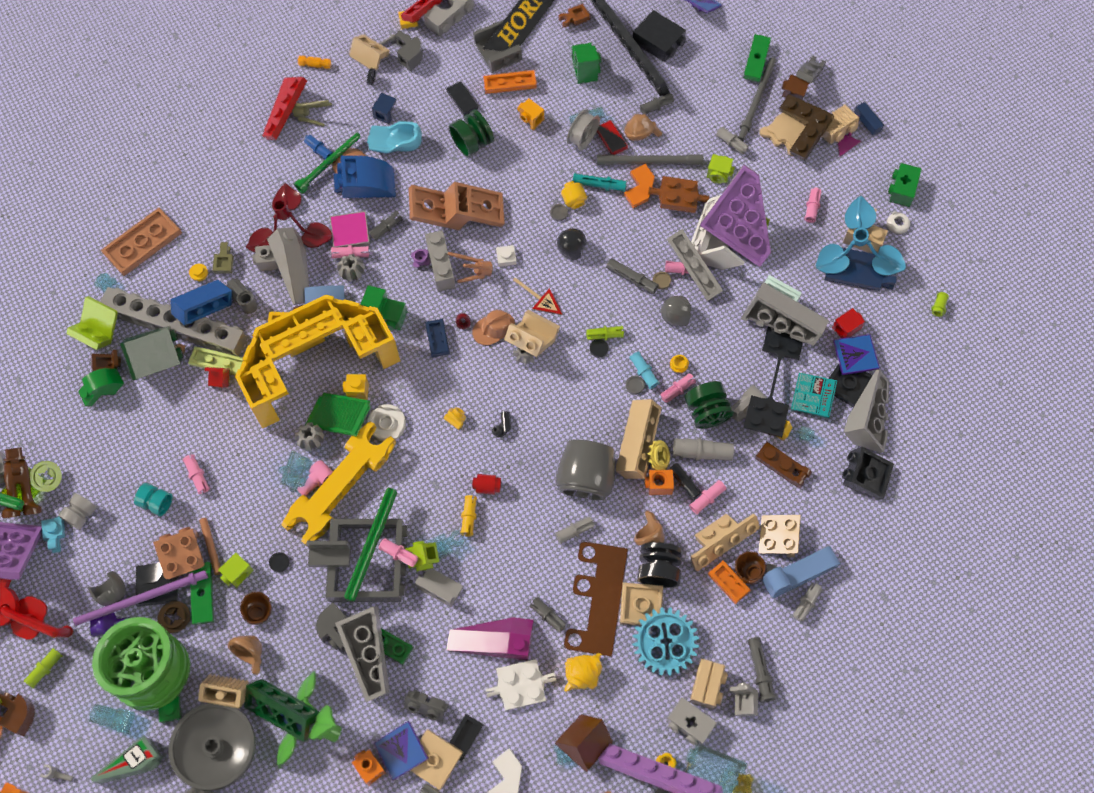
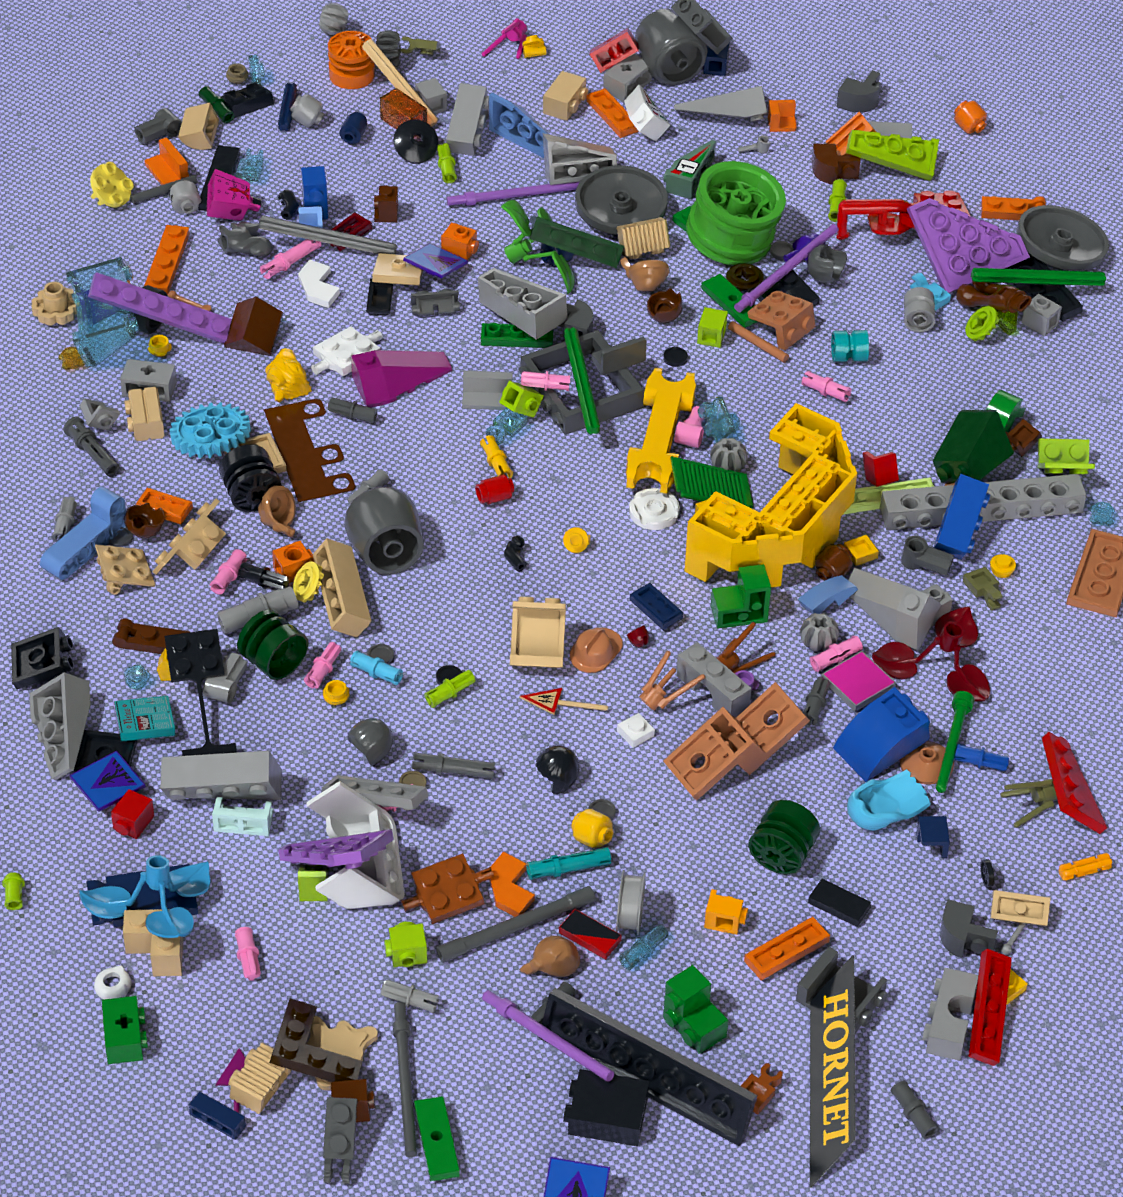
camera: 150 degrees right, 20 degrees down
none -> medium lavender bar [482,990,614,1082]
none -> dark orange plant [717,622,776,674]

